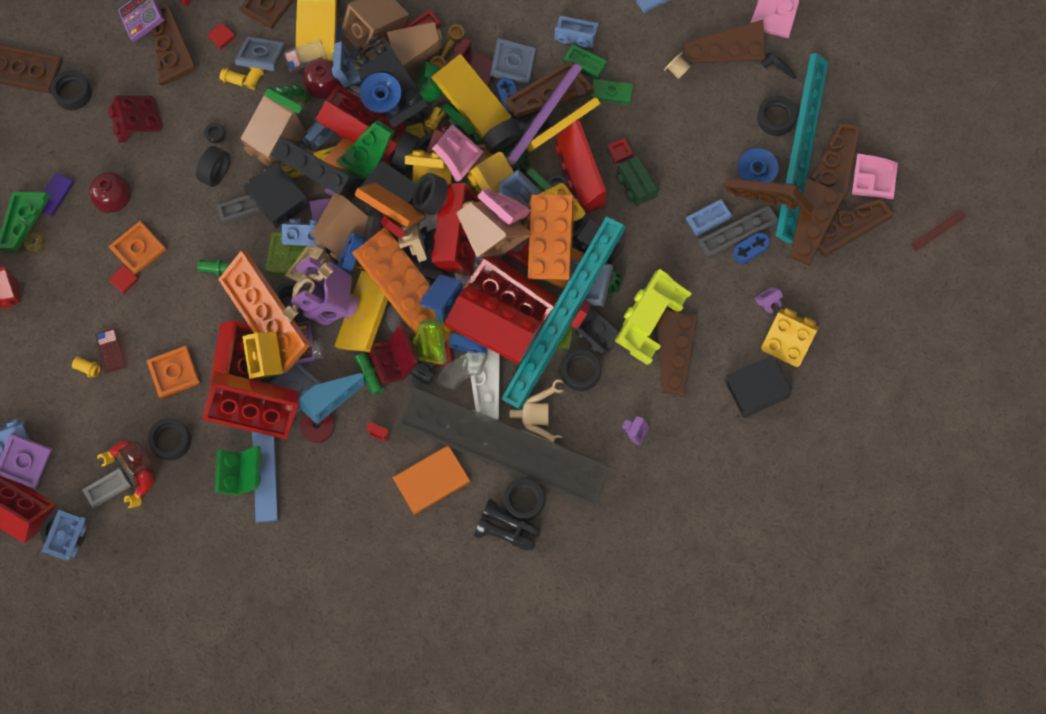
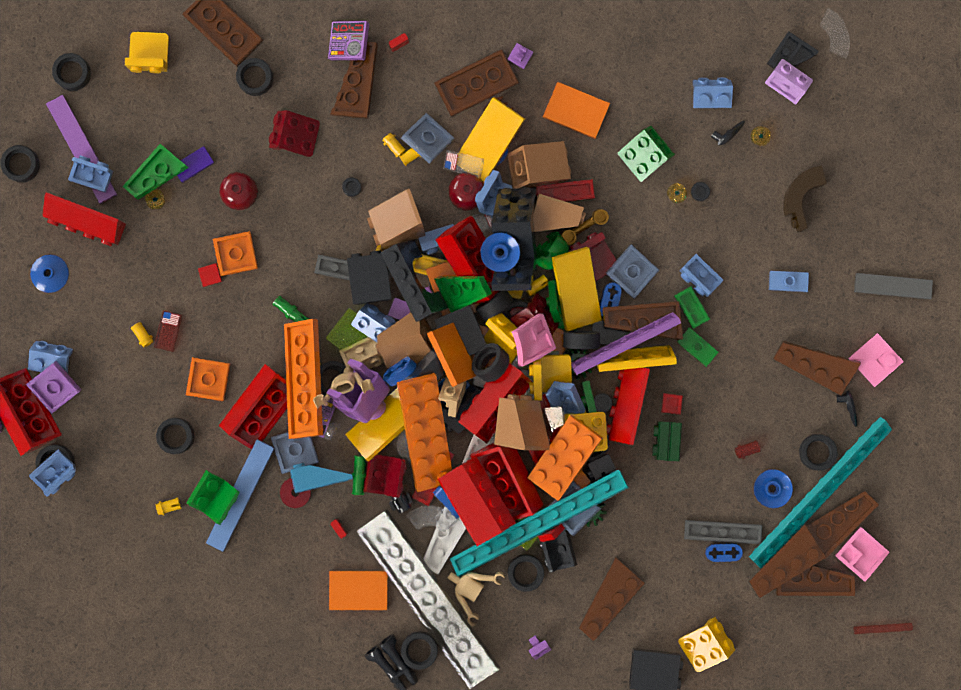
camera: 25 degrees right, 15 degrees up
light grey tile [82,468,131,509] -> none
torso [97,440,156,508] -> none
black tyre [196,146,230,187] -> none
red slope [202,371,299,439] -> none
red tile [207,22,236,49] -> none
yellow slope [242,331,283,380] -> none
green wing [265,84,310,114] -> none
red tile [381,215,406,238] -> none
clear neon green wing [413,320,447,365] -> none
blue panel [420,275,463,324] -> none
bright pink plate [478,189,531,225] -> none
neon yellow bracket [615,269,692,365] -> none
tan piece [664,52,691,79] -> none
medium blue plate [686,199,732,236] -> none
reddish brown wing [724,178,814,214] -> none
medium lavender tile [754,287,783,313] -> none
none -> yellow pin [155,497,181,516]
none -> clear red pin [735,440,761,459]

